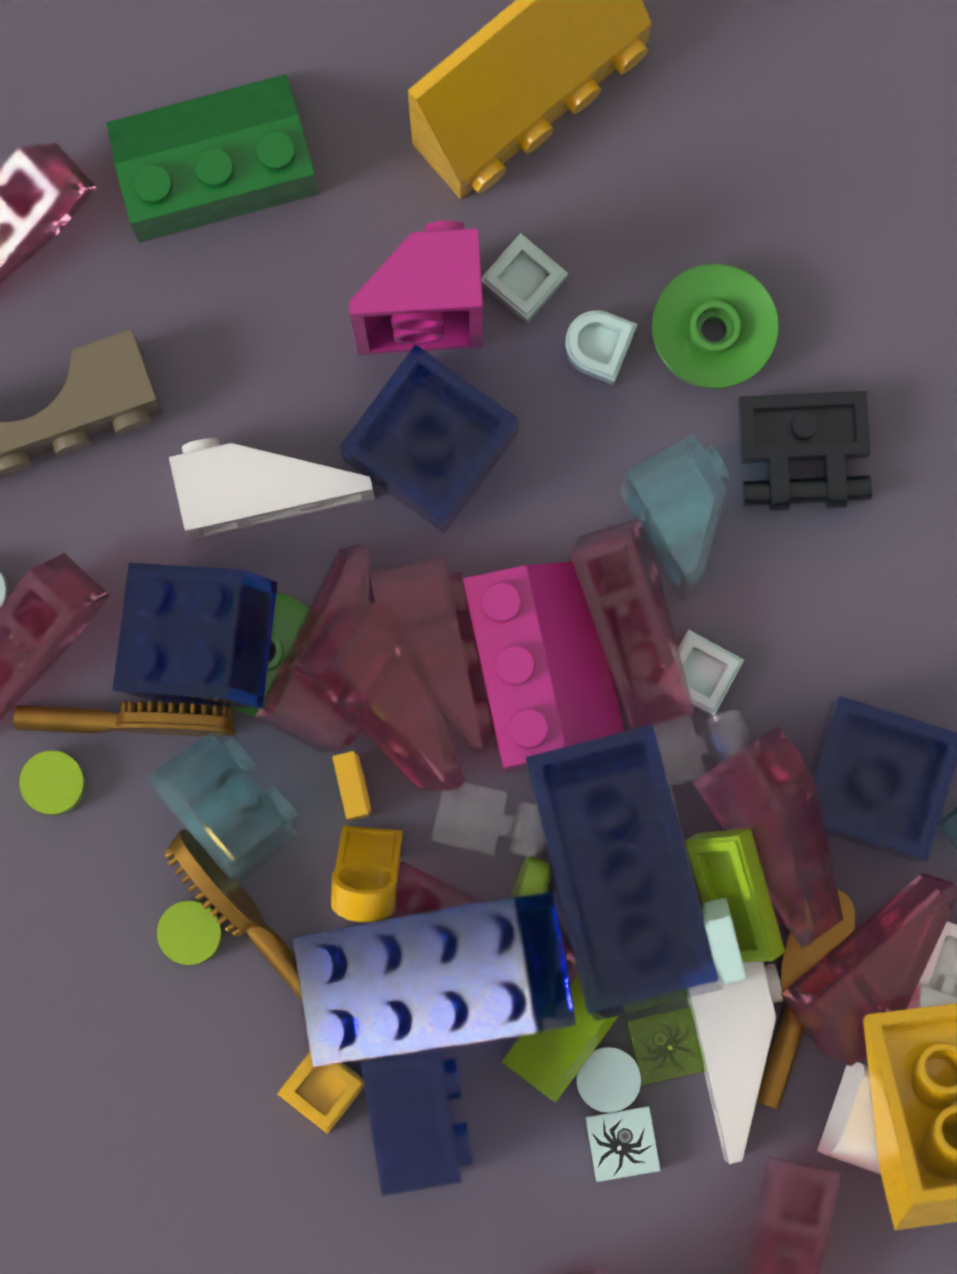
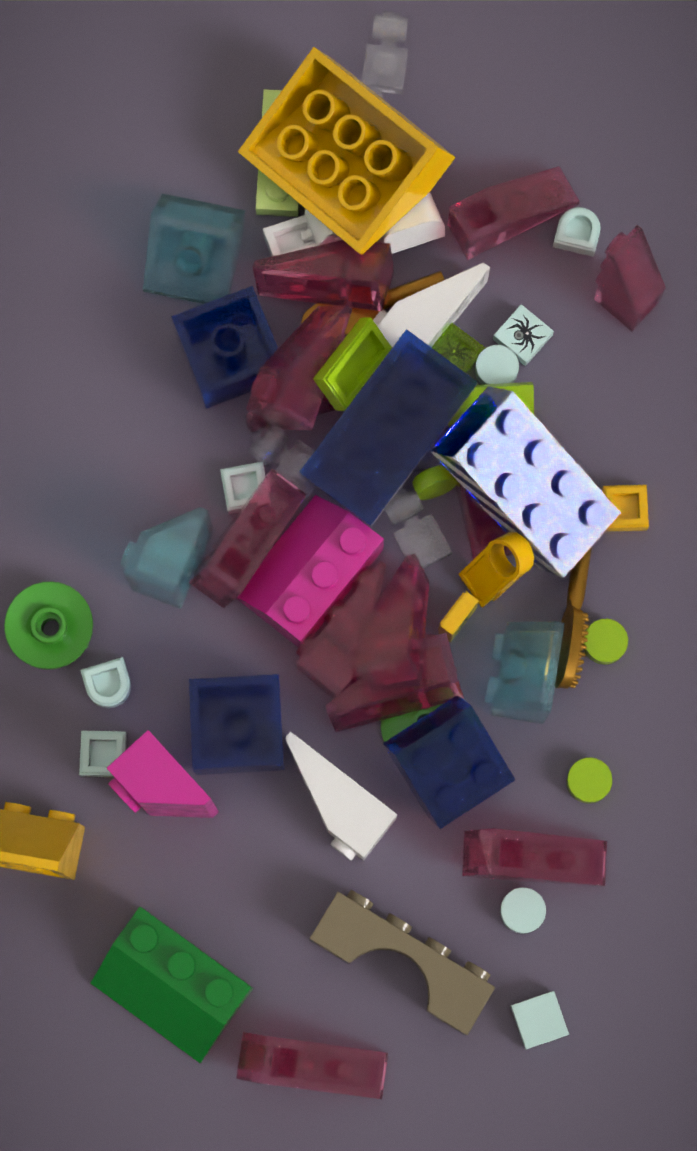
camera: 130 degrees left, 5 degrees down
pearl gold piece [13,701,236,737] -> none
clear blue brick [361,1045,473,1196] -> none
light aqua tile [702,897,747,984] -> none
black plate [738,391,872,511] -> none

